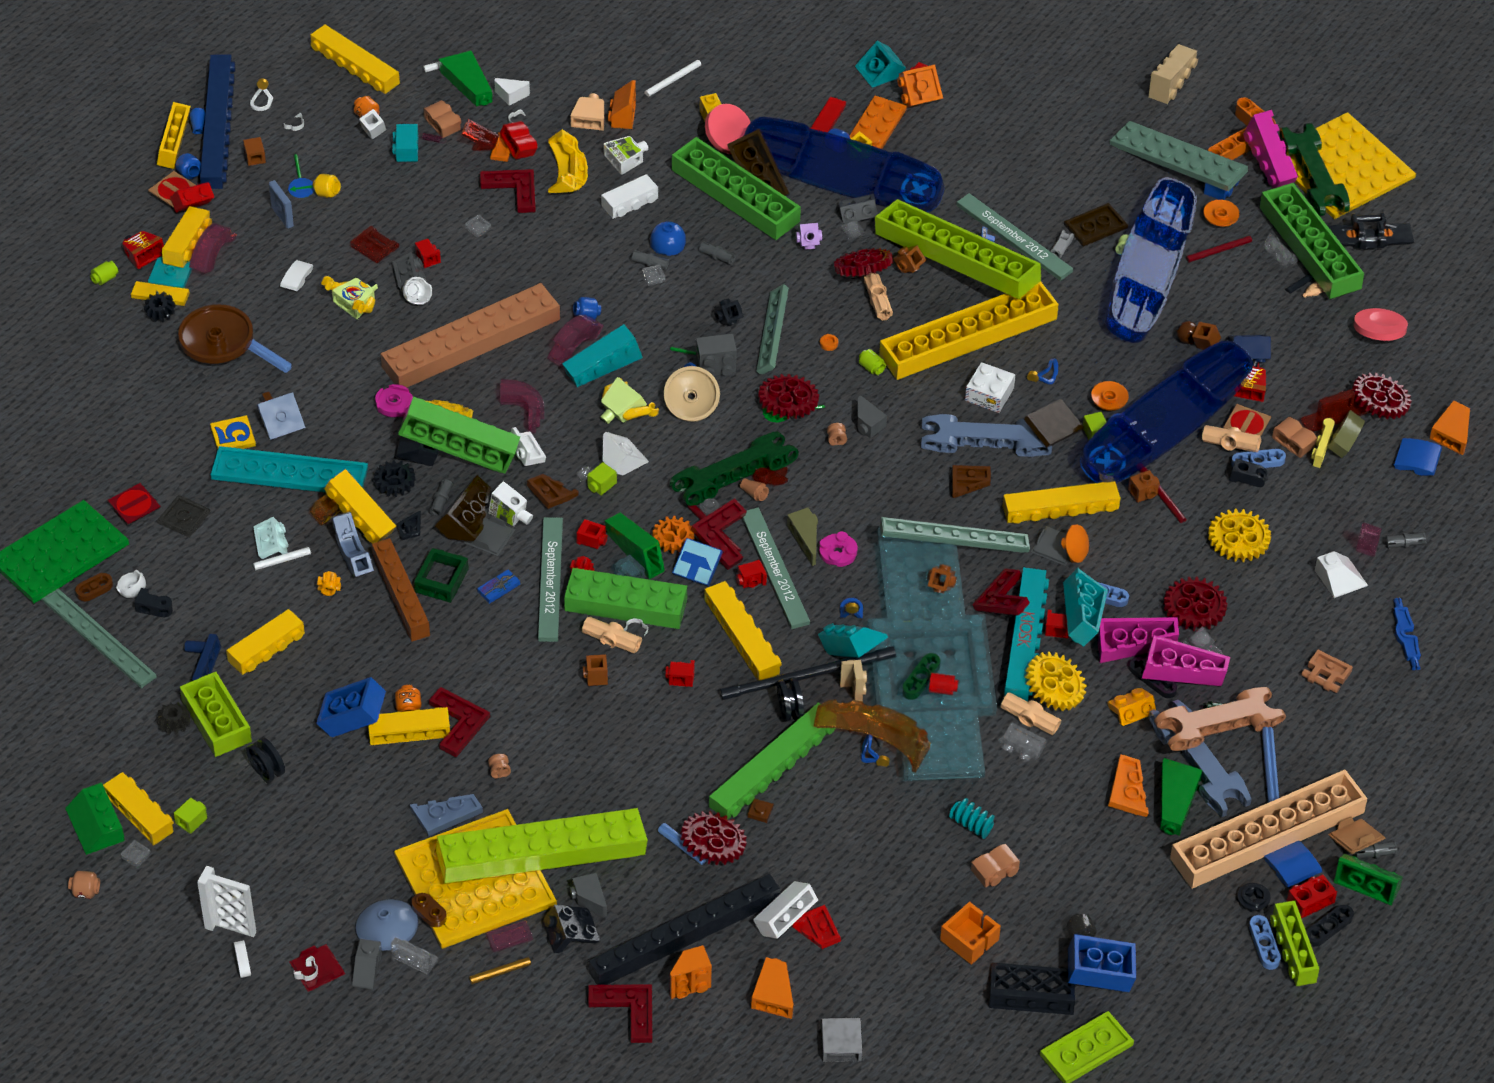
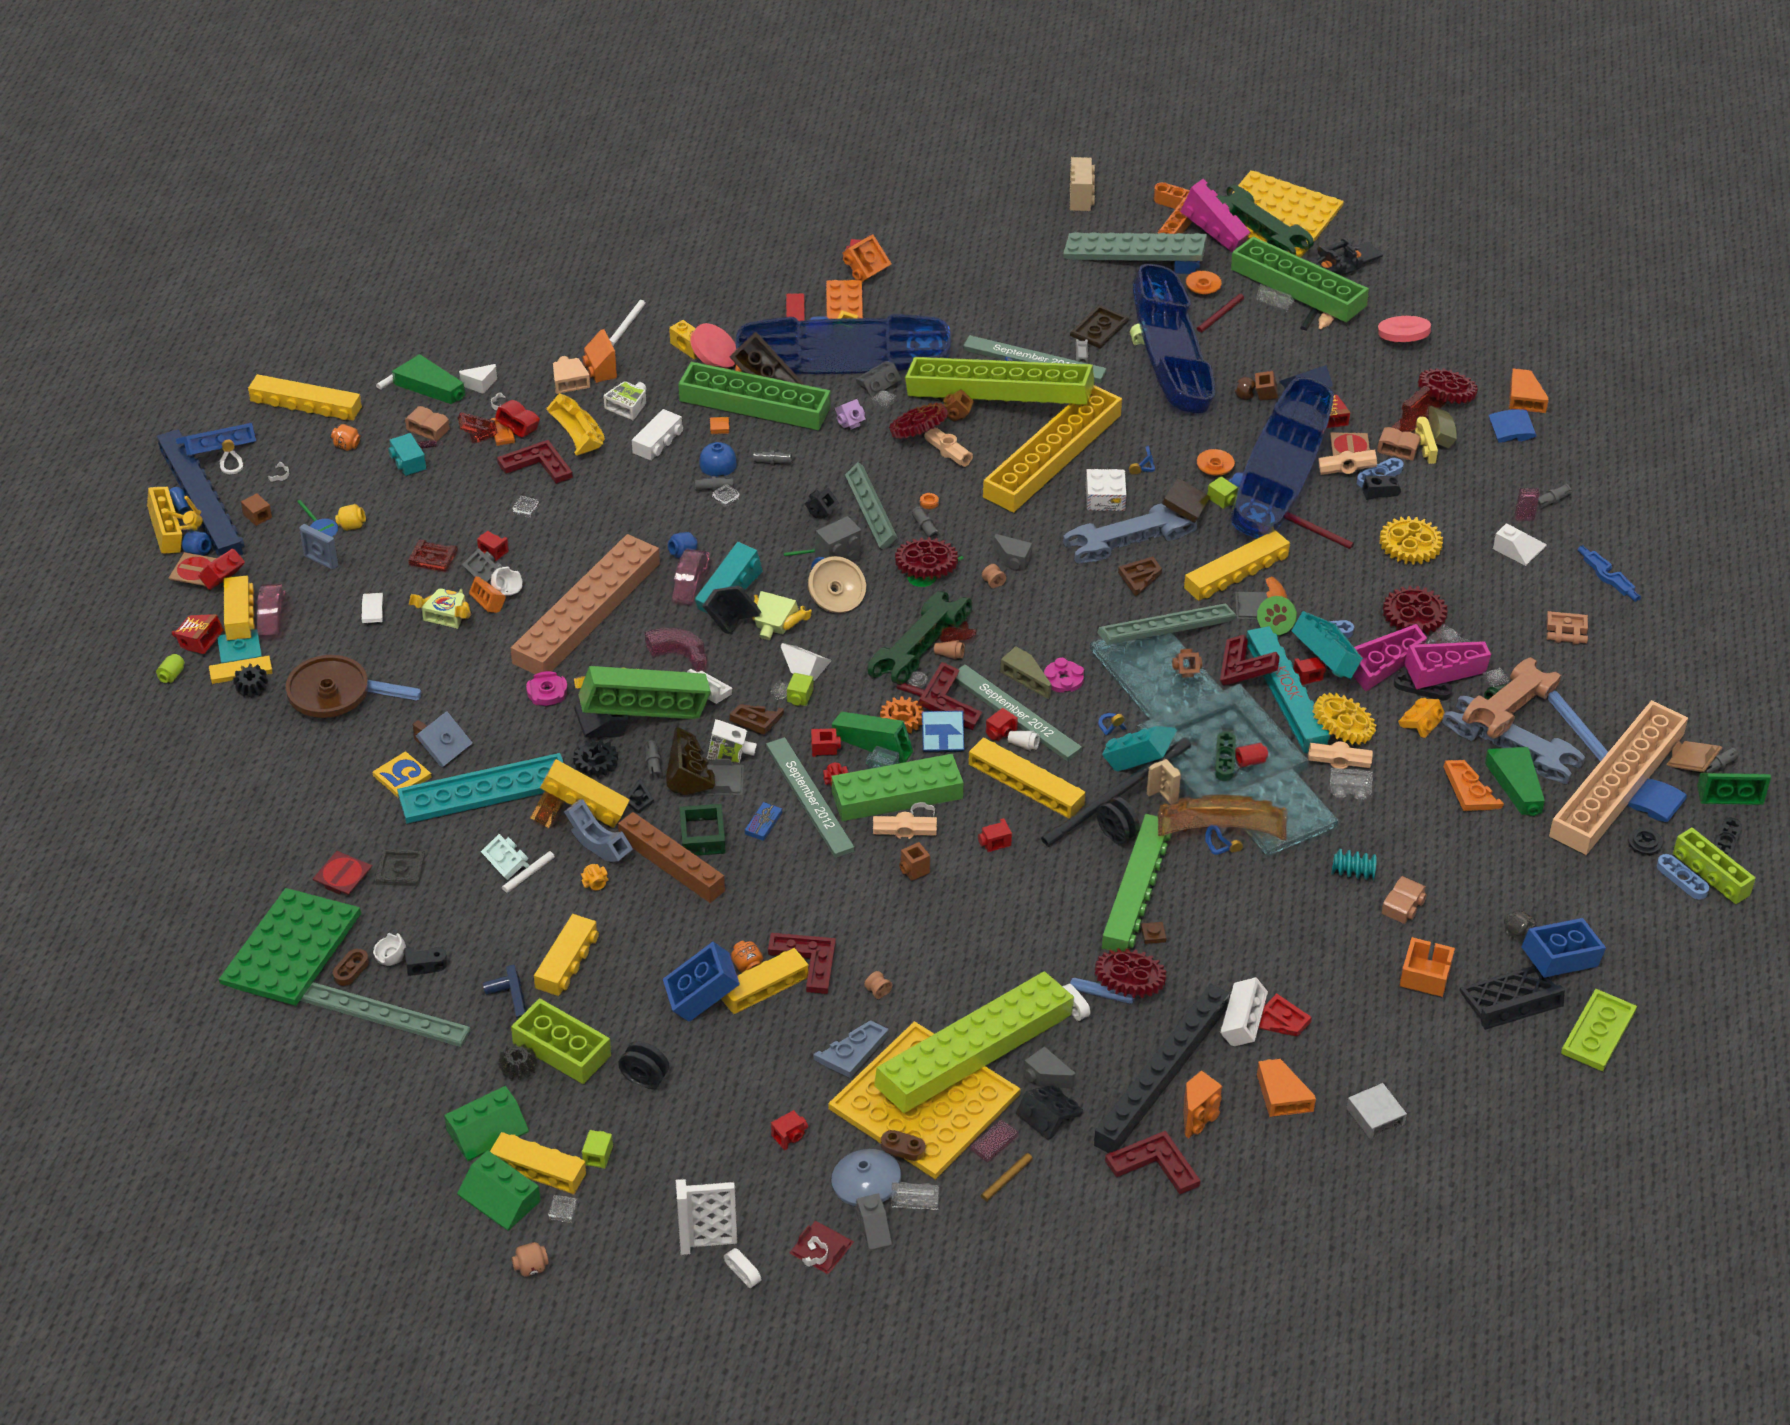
camera: 25 degrees left, 5 degrees down
white brick [359,109,386,139] -> none
teal slope [855,41,906,88] -> none
lime brick [859,349,886,375] -> none
dark orange brick [1128,470,1160,503] -> none
red brick [1287,874,1337,919] -> none
none -> yellow plant [164,496,203,531]
none -> blue fence [176,423,256,456]
none -> green slope [444,1086,529,1162]
none -> orange slope [469,576,506,613]
none -> black bracket [702,586,761,634]
none -> orange tile [710,417,729,434]
none -> red brick [771,1110,808,1150]
none -> dark grey pin [911,507,940,540]
none -> white cone [1008,731,1040,751]
none -> white beam [1062,984,1090,1021]
none -> bright green tile [1257,596,1297,635]
none -> clear plate [1482,668,1510,687]

